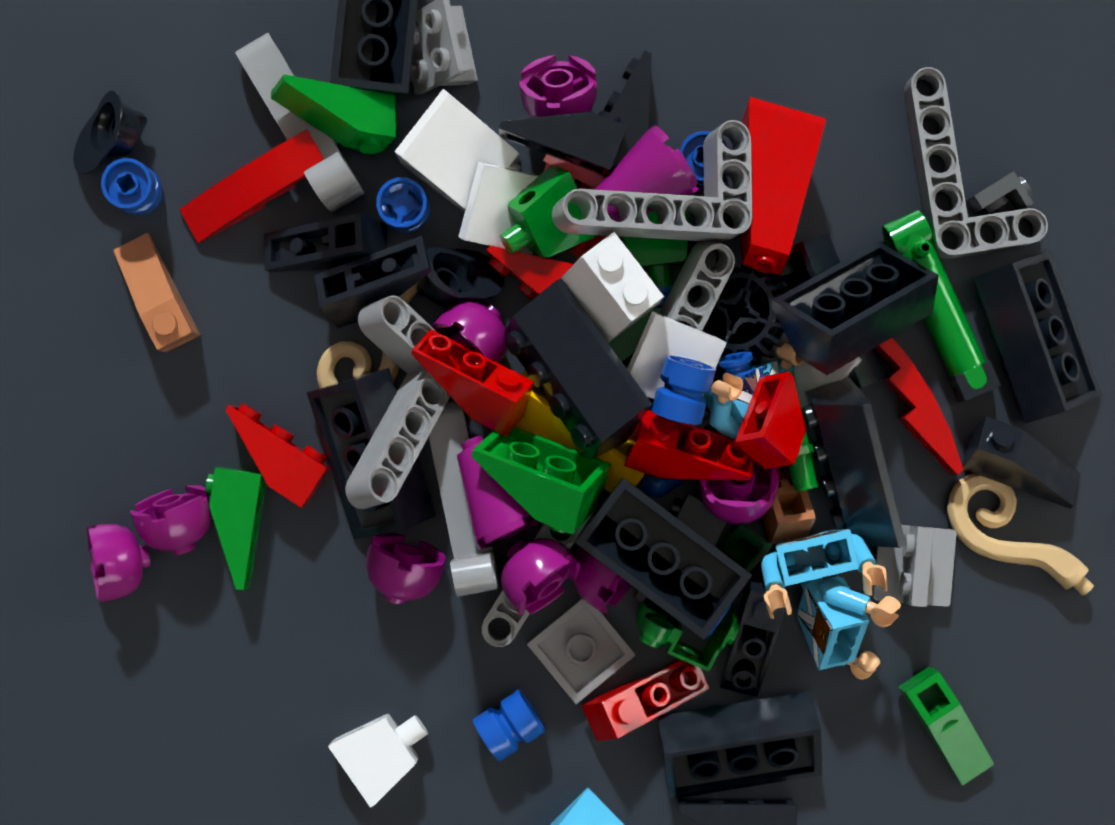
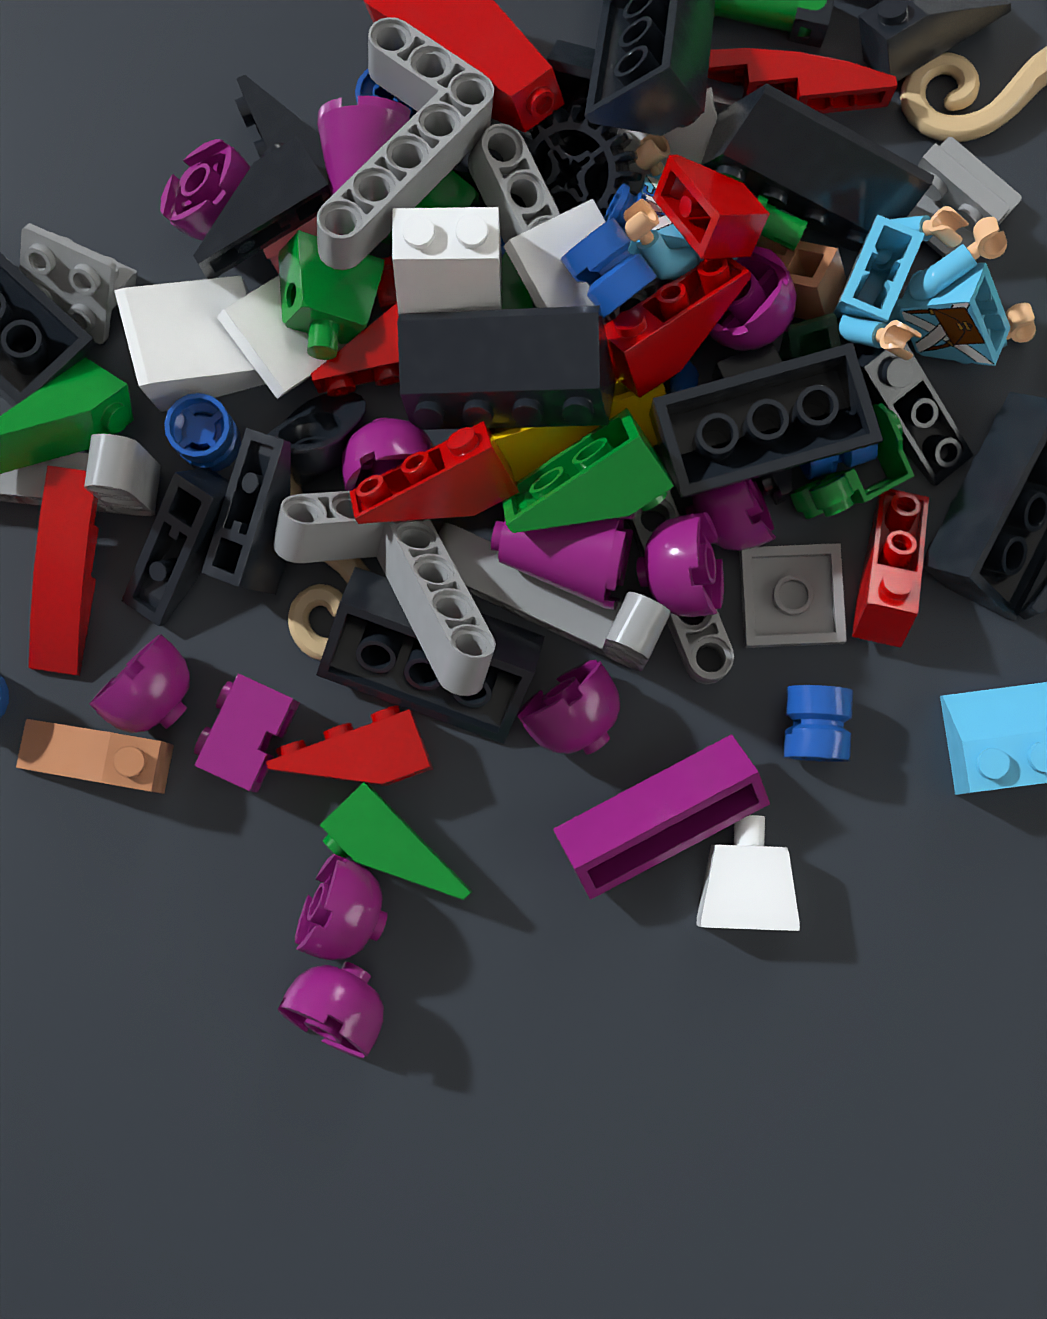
camera: 50 degrees left, 5 degrees down
none -> magenta cylinder [89,634,190,733]
none -> magenta brick [194,673,300,793]
none -> magenta brick [553,734,770,900]

